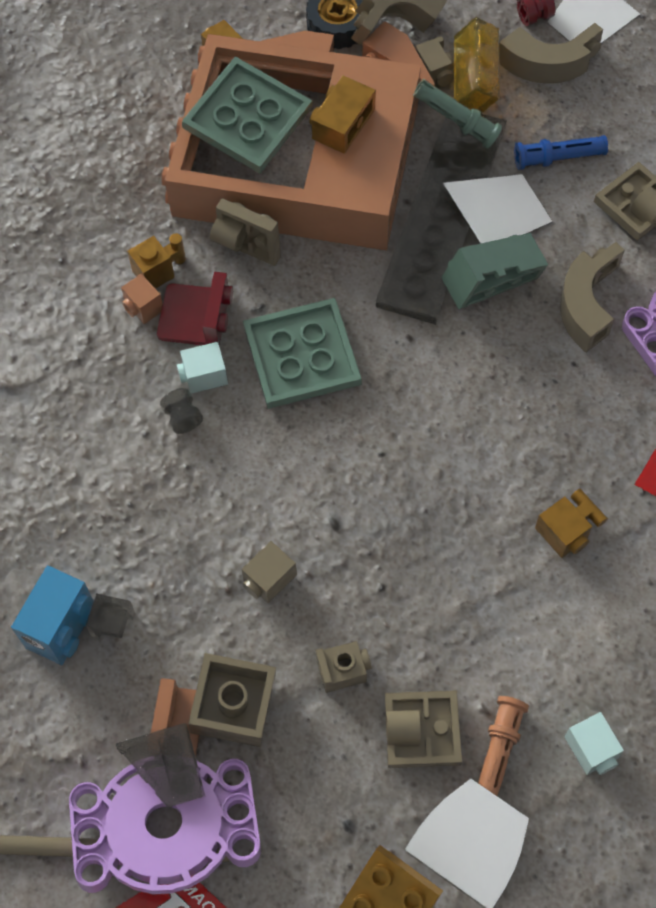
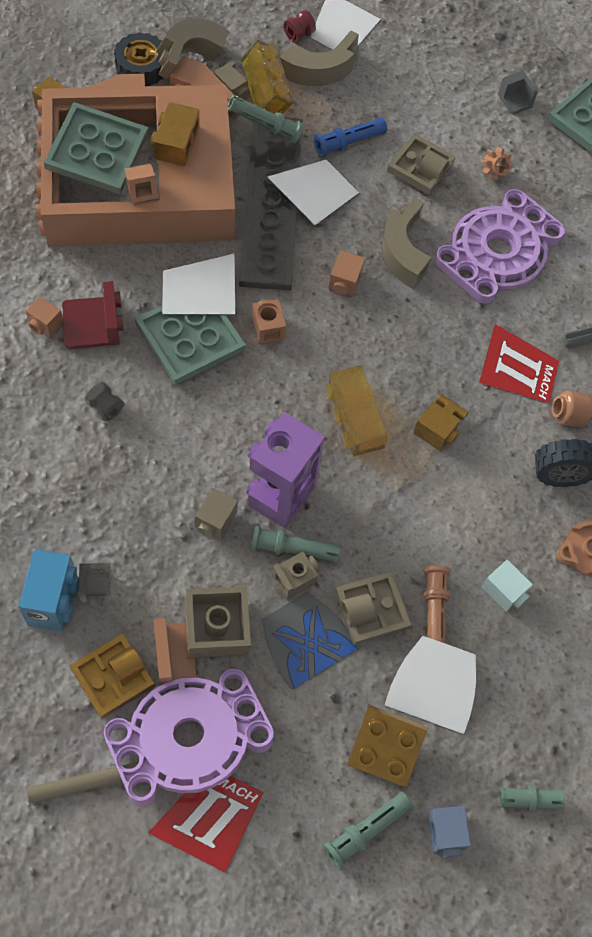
camera: 25 degrees left, 0 degrees up
clear smoke wing [116,723,206,807] -> none
pearl gold brick [127,233,186,289] -> none
light aqua brick [177,342,228,394] -> none
dark tan plate [210,198,281,266] -> none
sand green wedge [441,233,548,310] -> none
none -> pearl gold plate [69,633,155,720]
none -> nougat plate [125,164,158,203]
none -> white sticker [162,254,235,314]
none -> medium lavender plate [246,412,325,529]
none -> sand green pin [251,525,341,563]
none -> nougat brick [252,299,286,345]
none -> sticker [262,592,360,690]
none -> clear yellow brick [326,365,388,457]
none -> nougat brick [329,250,365,297]

